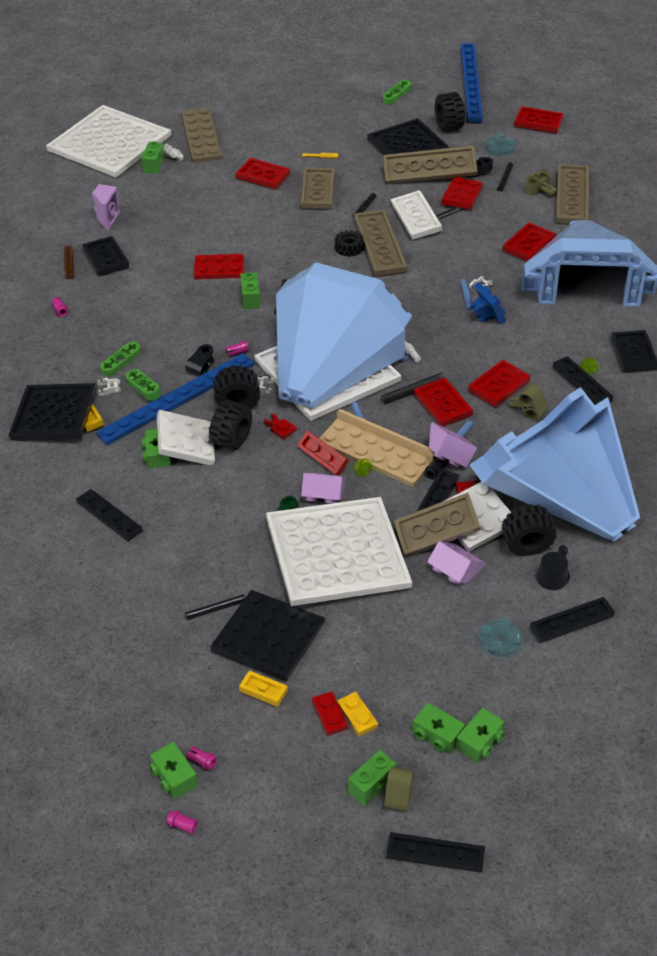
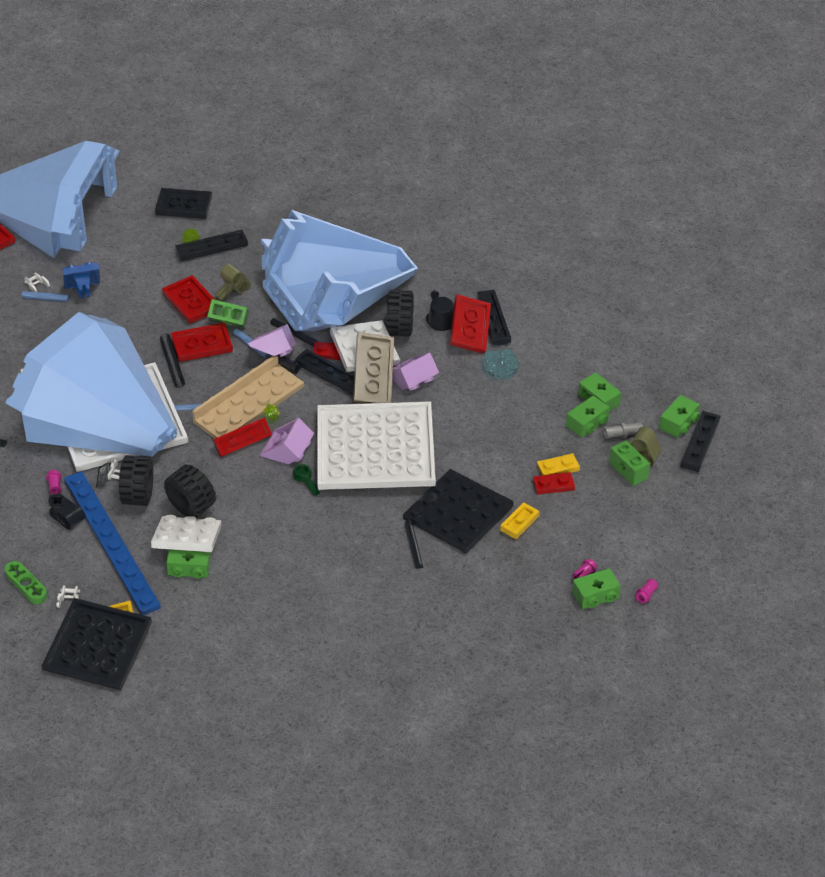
camera: 80 degrees left, 0 degrees up
black plate [76,489,143,542] -> none
bright green beam [125,369,161,400] -> none
red plate [264,414,297,440] -> none
none -> bright green brick [207,299,250,328]
none -> red plate [449,294,491,353]
none -> light grey pin [603,422,643,439]
none -> bright green brick [659,395,700,438]

